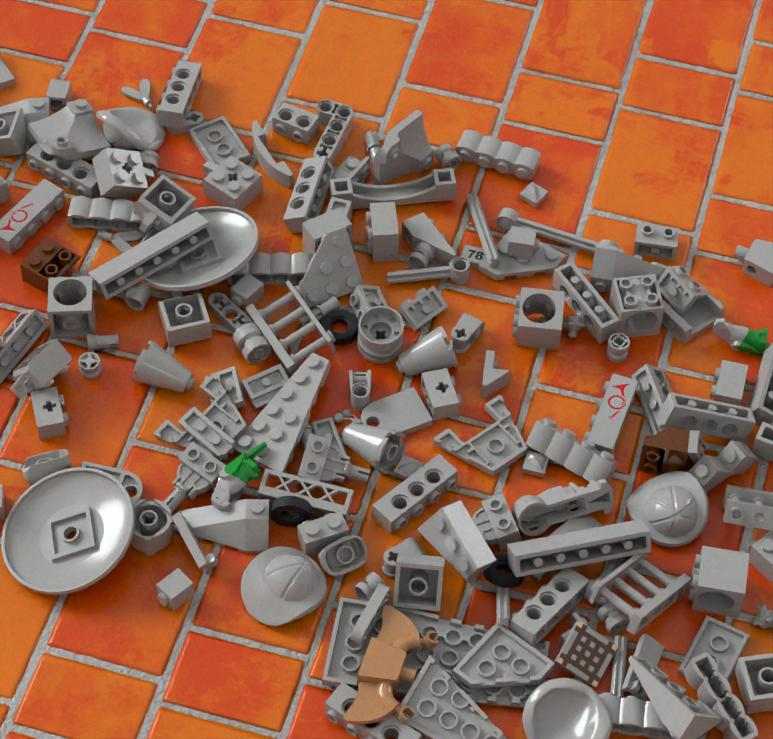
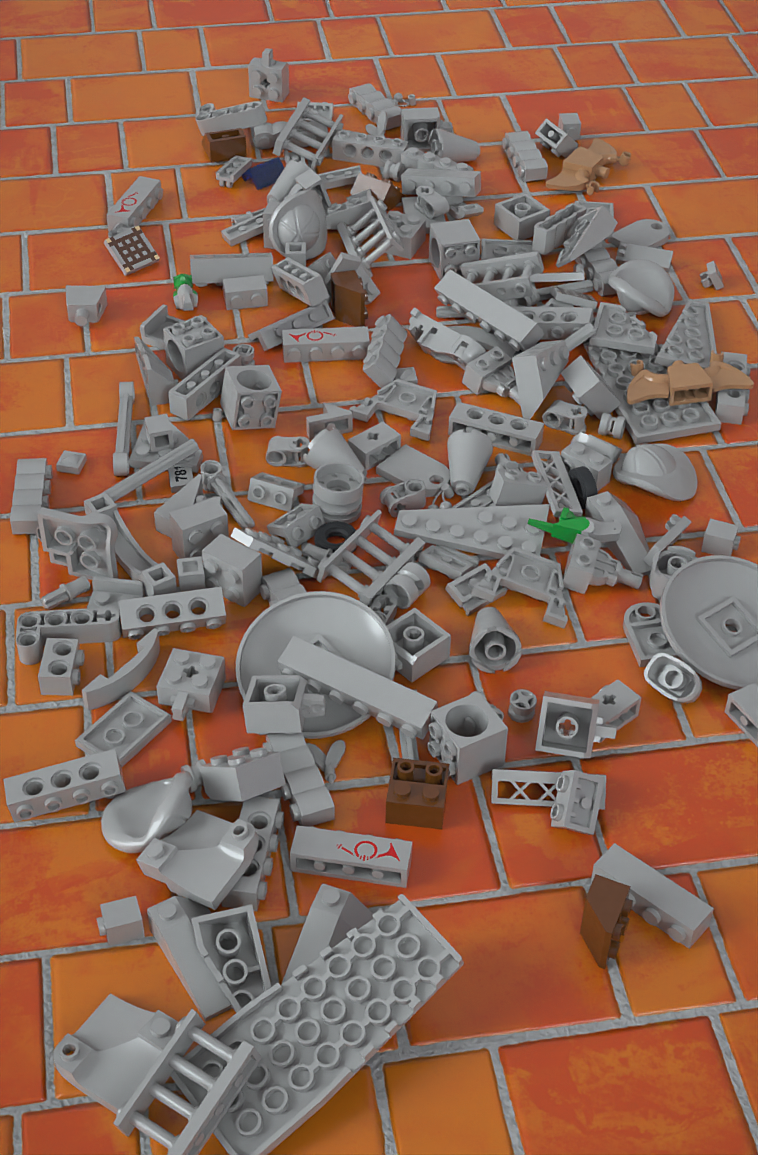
camera: 115 degrees left, 10 degrees down
light grey piece [121,79,153,108] -> none
light grey hinge [178,407,237,461] -> none
light grey beam [350,583,392,645] -> none
light grey piece [627,471,709,547] -> none
light grey brick [633,222,680,261] -> none
light grey bracket [657,266,706,314] -> none

